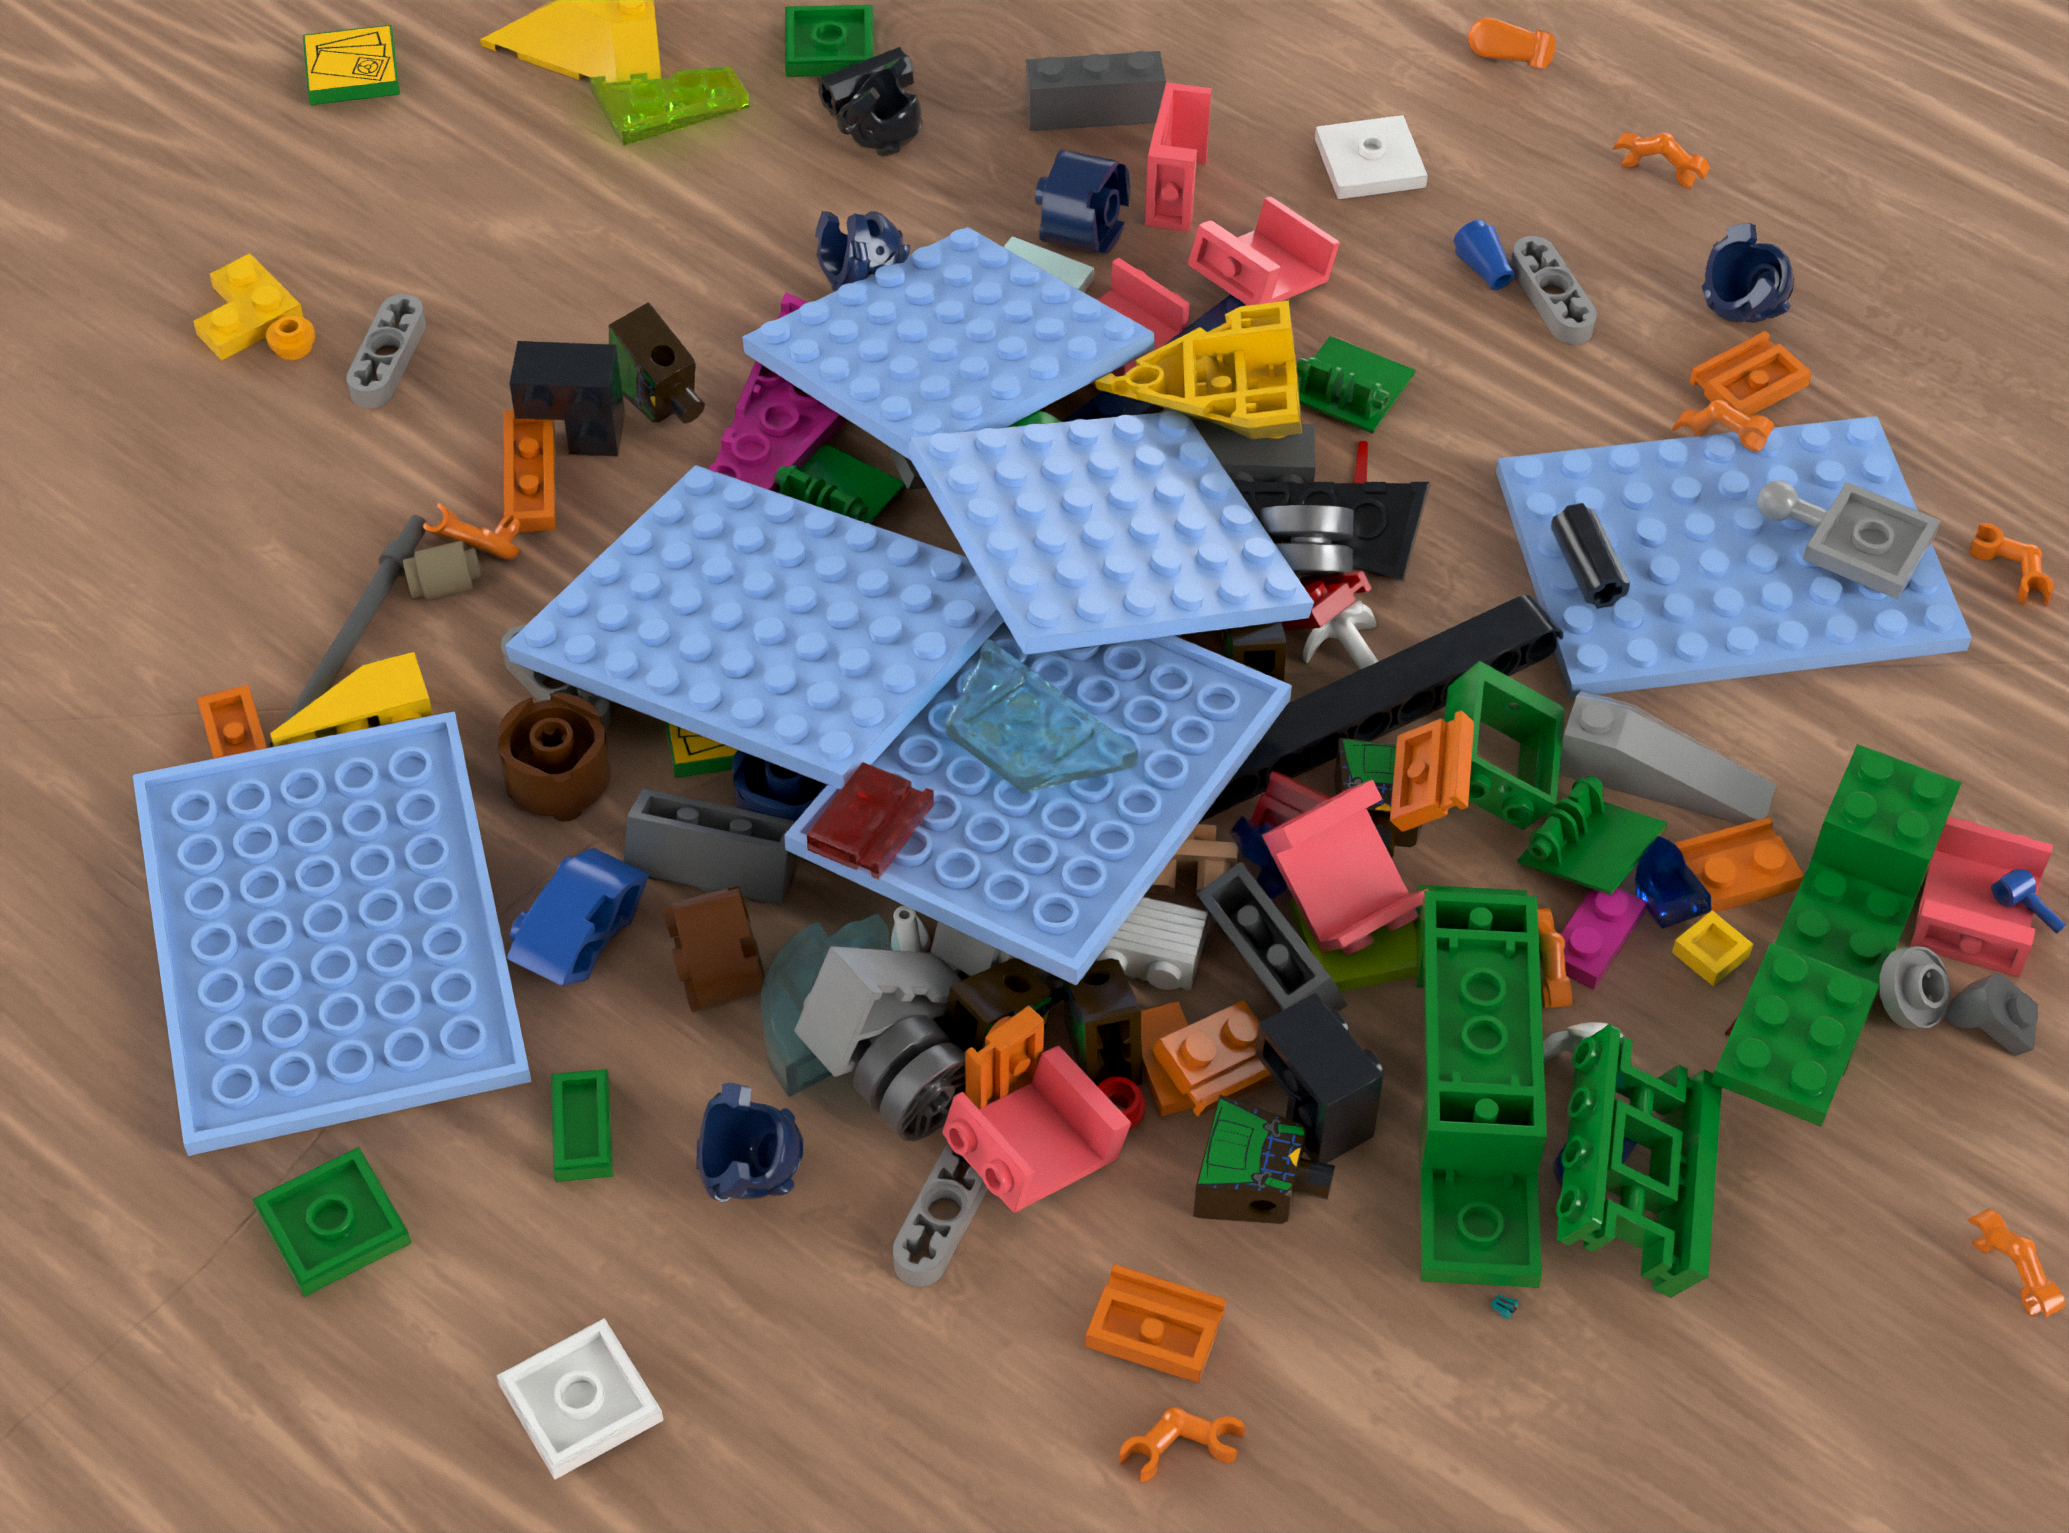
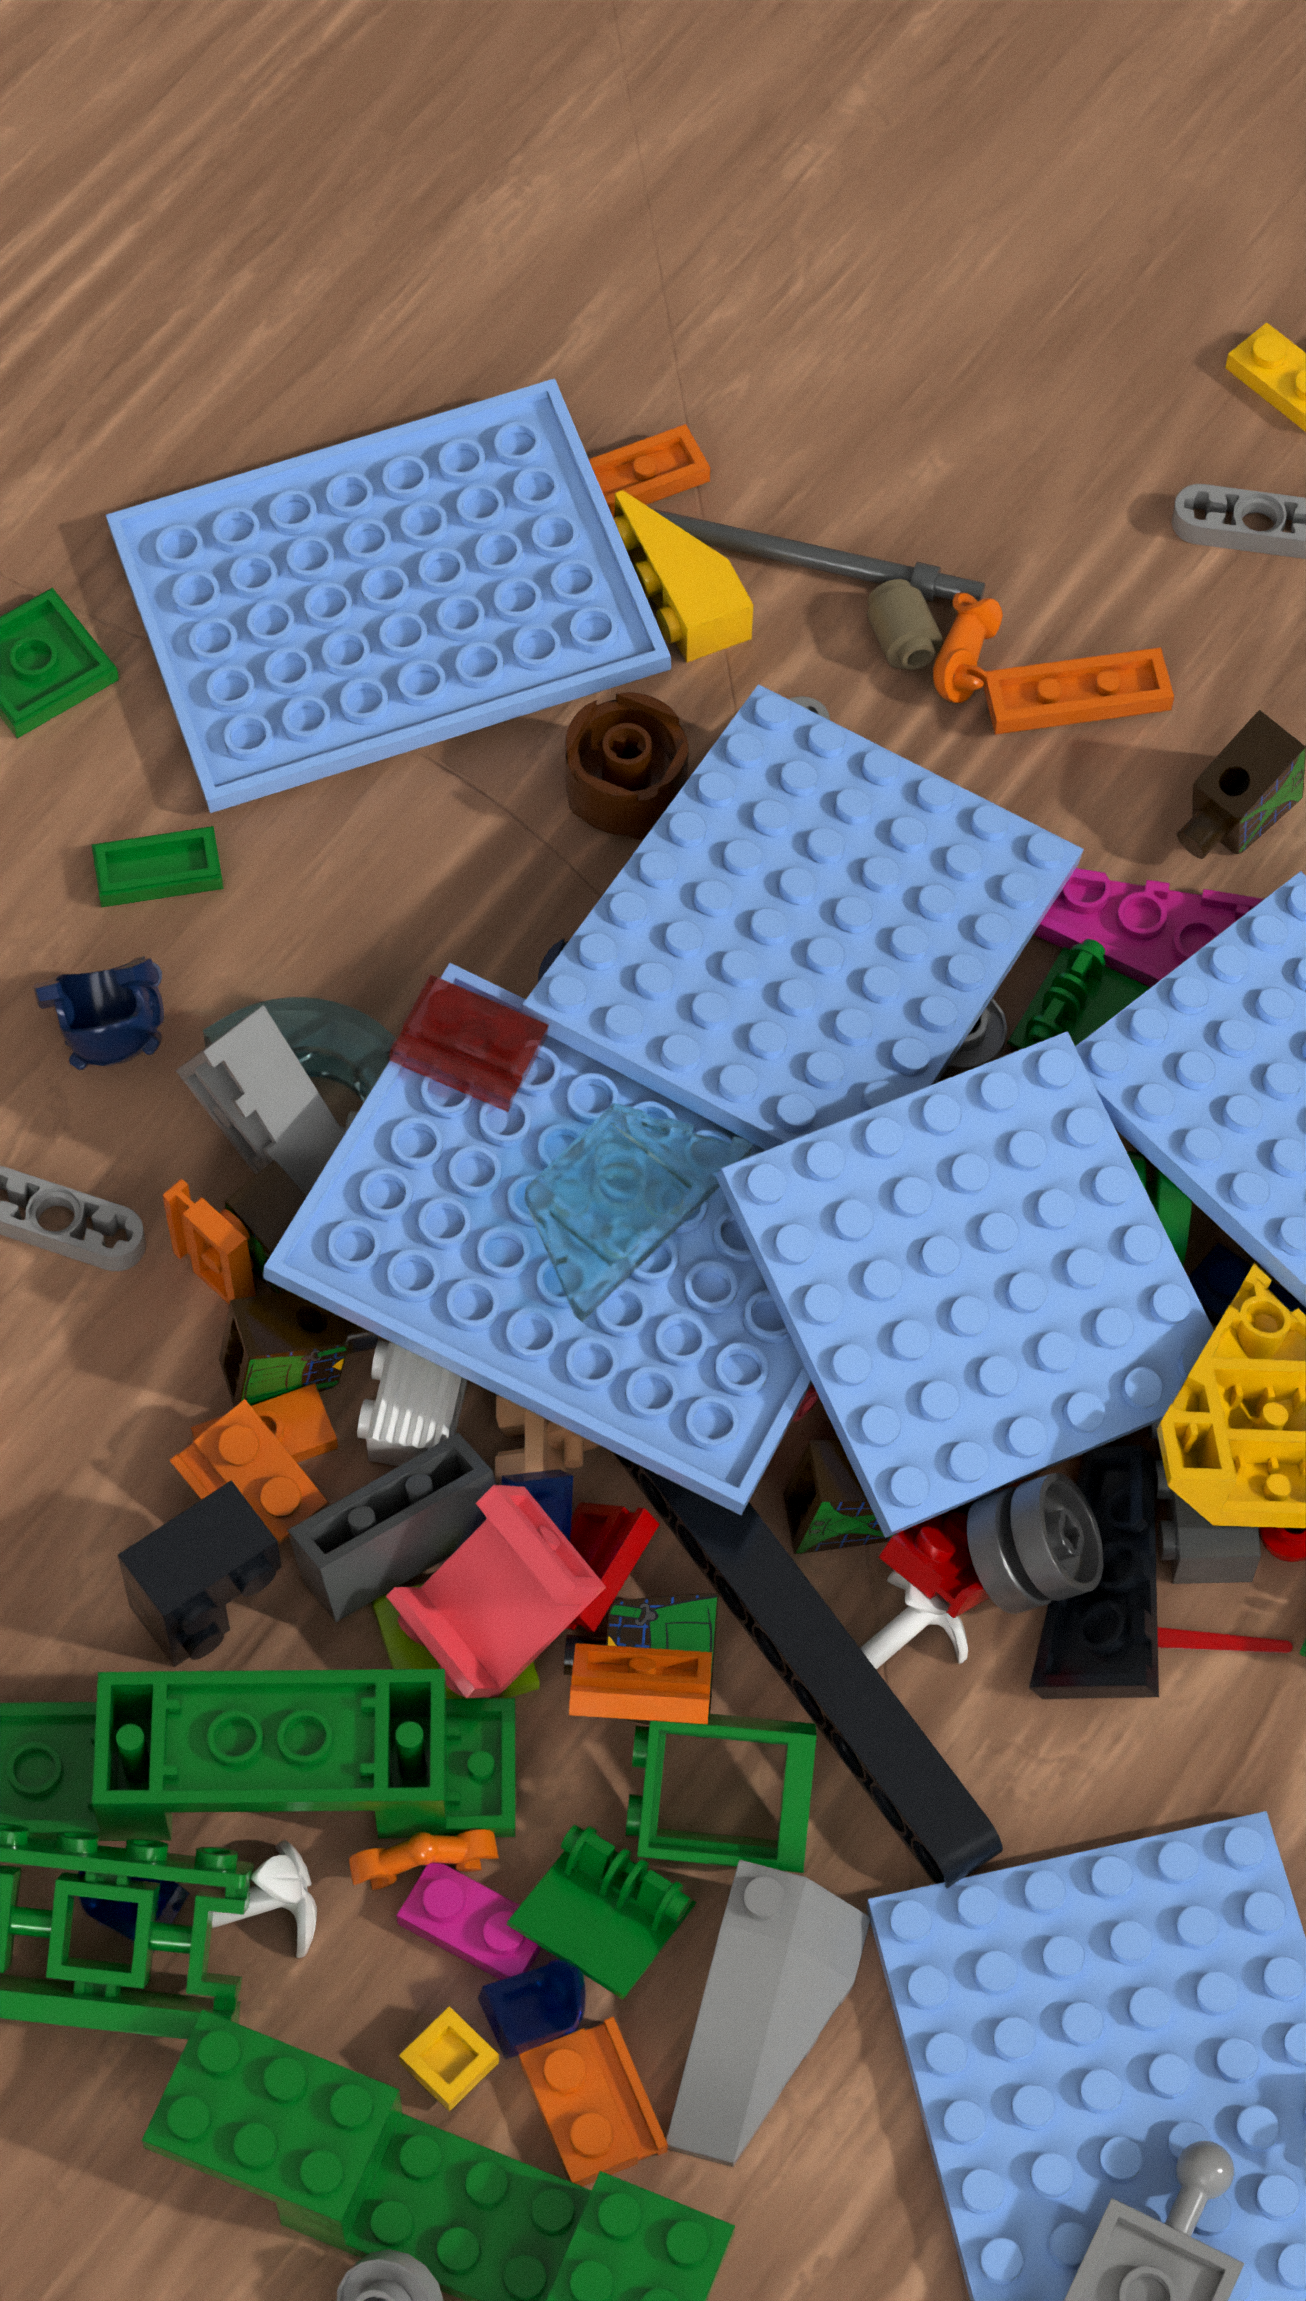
camera: 85 degrees right, 10 degrees up
light orange plate [266,316,316,360] -> none
blue brick [506,848,649,986] -> none
black brick [509,341,625,456] -> none
dark grey brick [624,788,797,905] -> none
reddish brown brick [662,886,768,1013] -> none
flat silver wheel [853,1015,966,1141] -> none
coral panel [942,1045,1131,1213] -> none
red plate [1097,1077,1146,1130] -> none
torso [1193,1095,1335,1224] -> none
black axle [1551,503,1630,609] -> none

